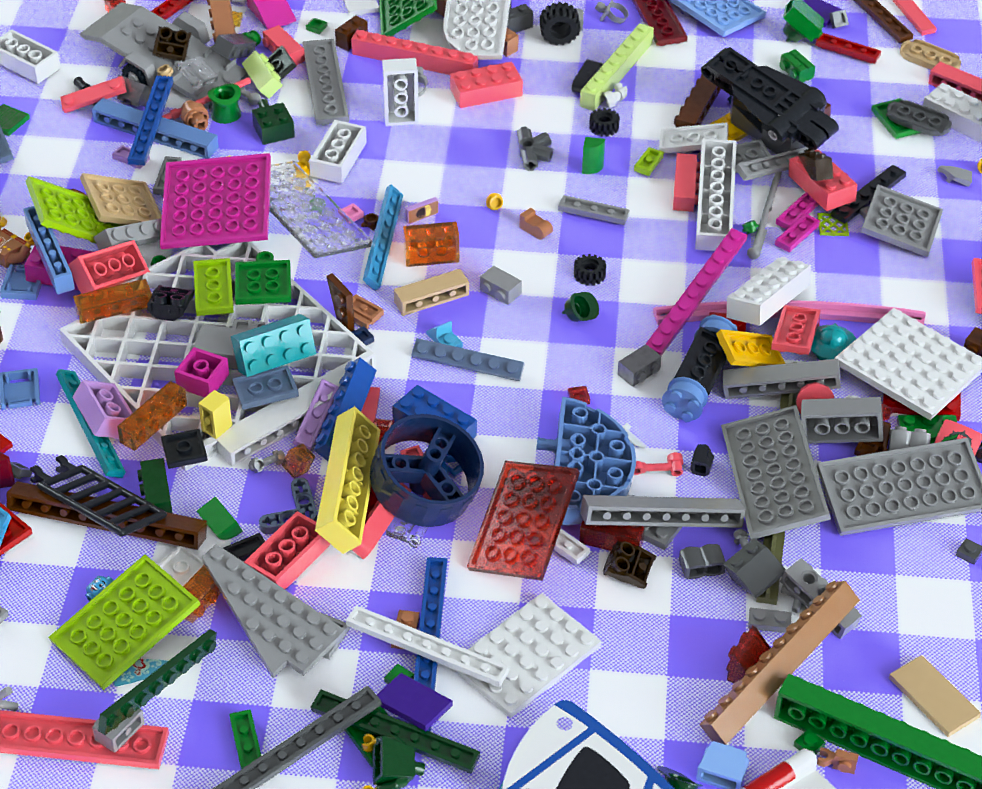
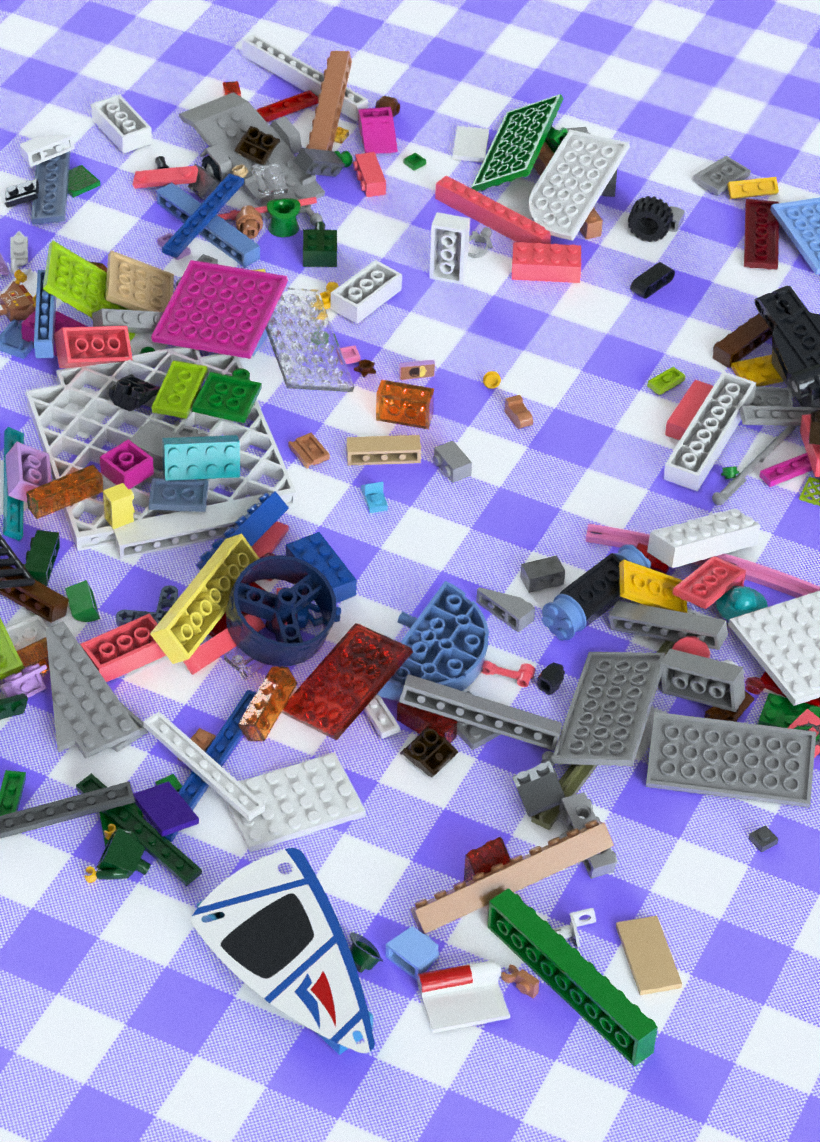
camera: 20 degrees right, 0 degrees up
clear orange brick [73,279,152,324] -> none
black tile [161,428,208,469] -> none
black tile [223,532,265,561] -> none
yellowish green brick [241,50,283,98] -> none
light grey bar [248,450,286,473] -> none
pearl dark grey tile [267,45,297,81] -> none
clear orange brick [282,443,315,479] -> none
lavender tile [292,379,339,452] -> none
light grey plate [302,38,349,125] -> none
reddish brown wing [326,273,354,332] -> none
reddish brown brick [335,15,368,51] -> none
dark blue plate [352,326,375,346] -> none
dark azure plate [362,184,404,291] -> none
sand blue plate [411,338,525,382] -> none
dark grey brick [507,4,534,33] -> none
dark grey piece [516,126,554,171] -> none
light grey plate [558,195,630,225] -> none
dark green piece [562,292,599,322] -> none
clear red plate [567,386,590,405] -> none
black tyre [574,254,607,286] -> none
yellowish green brick [580,23,654,111] -> none
green brick [582,137,606,174] -> none
black tyre [589,108,620,137] -> none
light grey piece [595,0,629,24] -> none
white arm [603,83,628,108] -> none
white bar [622,423,647,448] -> none
dark pink plate [646,228,748,356] -> none
white plate [659,123,728,154] -> none
dark grey brick [678,544,726,579] -> none
light grey plate [748,607,792,633] -> none
dark pink plate [775,213,820,253] -> none
green plate [793,729,826,755] -> none
light grey brick [888,426,931,451] -> none
none -> lavender bracket [0,663,47,698]
none -> clear orange brick [238,666,298,741]
none -> light grey slope [476,587,535,633]
none -> white bracket [552,908,596,947]

